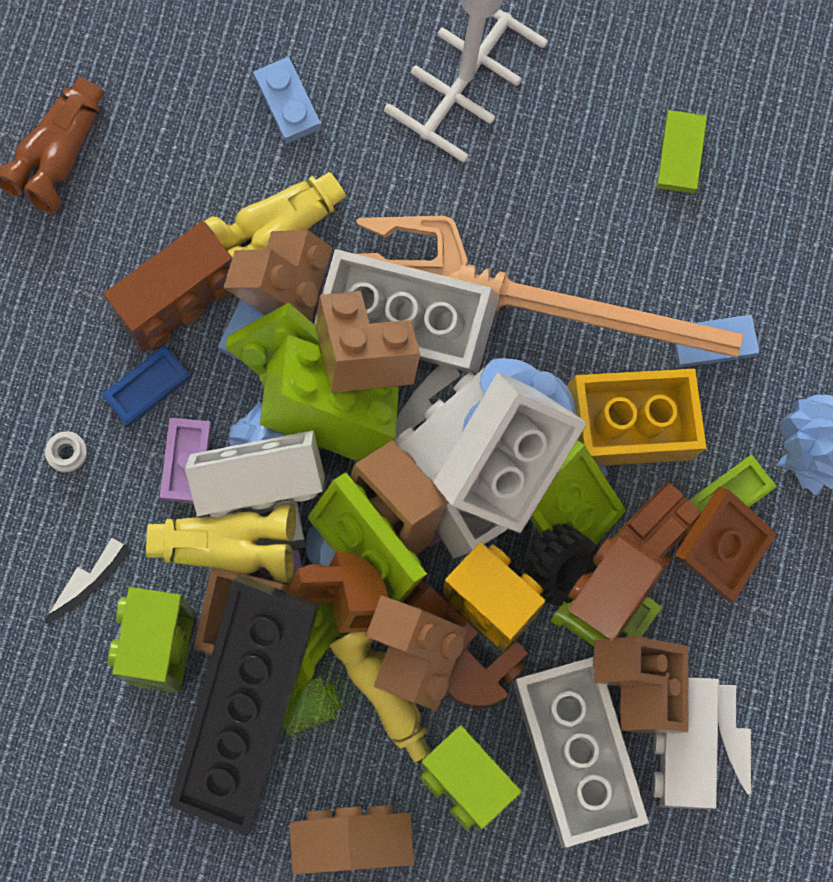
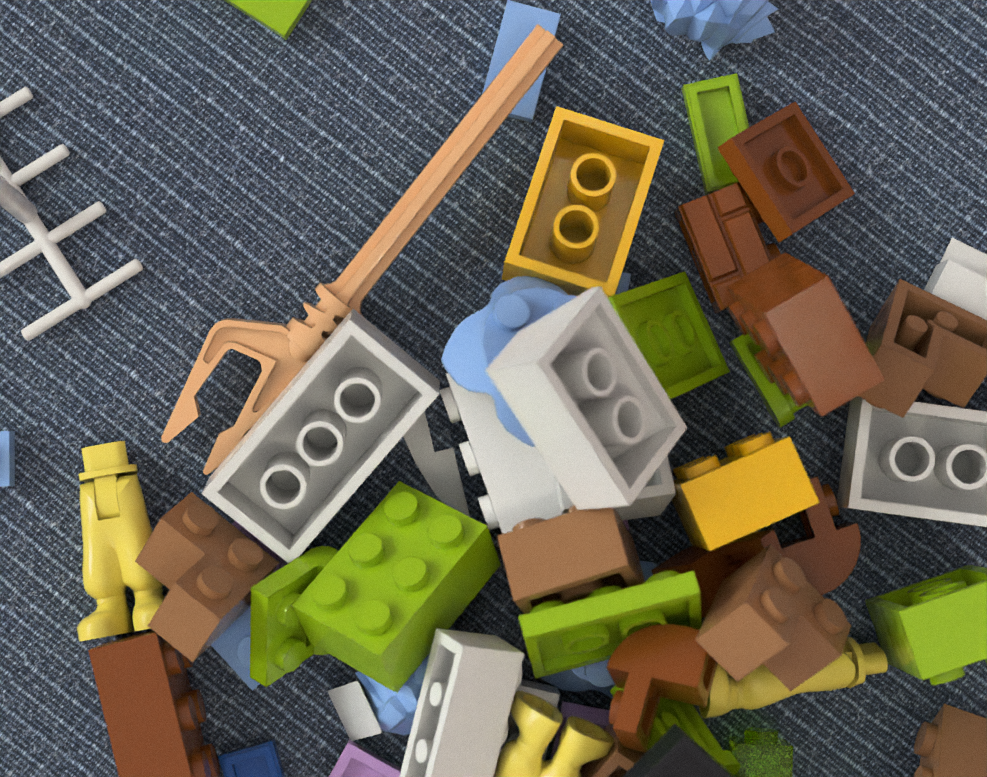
camera: 65 degrees left, 10 degrees up
medium nougat brick [315,291,420,393] -> none
black tyre [521,523,599,606] -> none
none -> white sticker [328,681,382,741]

